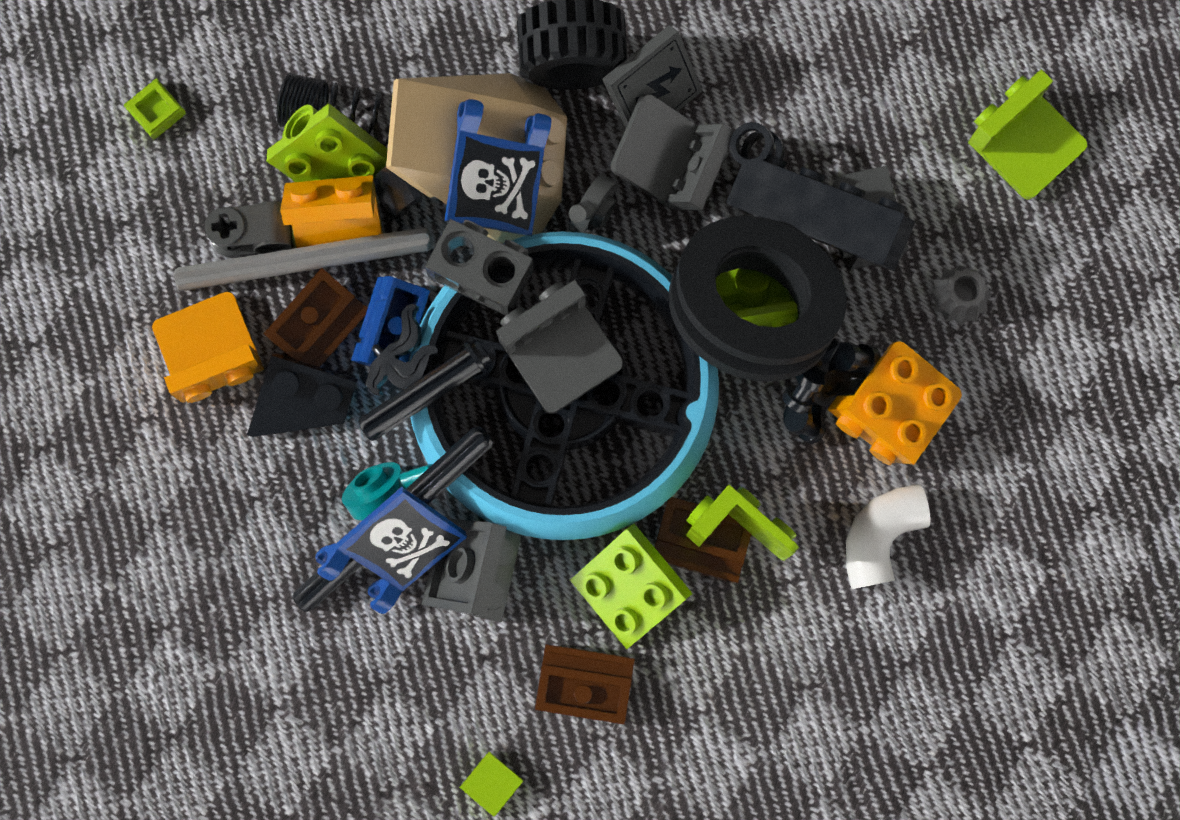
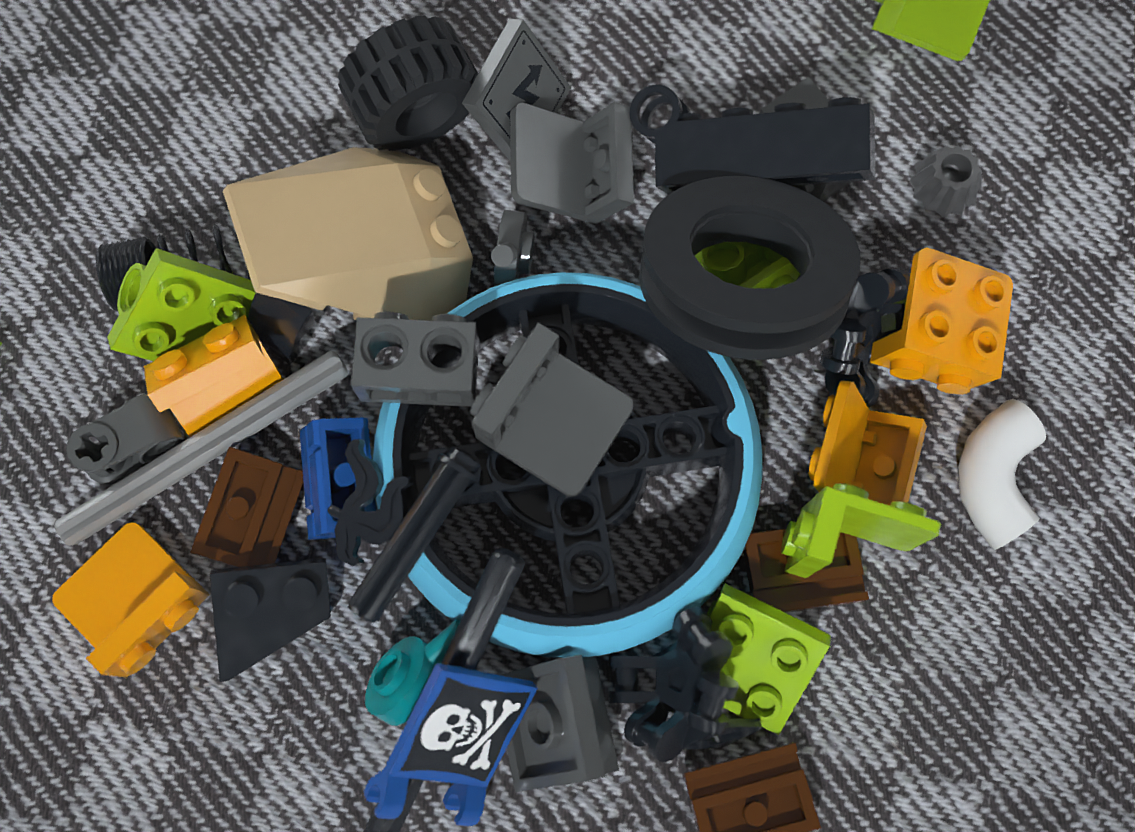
camera: 25 degrees left, 5 degrees down
flag [444,99,552,236] -> none
none -> black piece [609,606,763,762]
none -> light orange bracket [809,380,927,506]

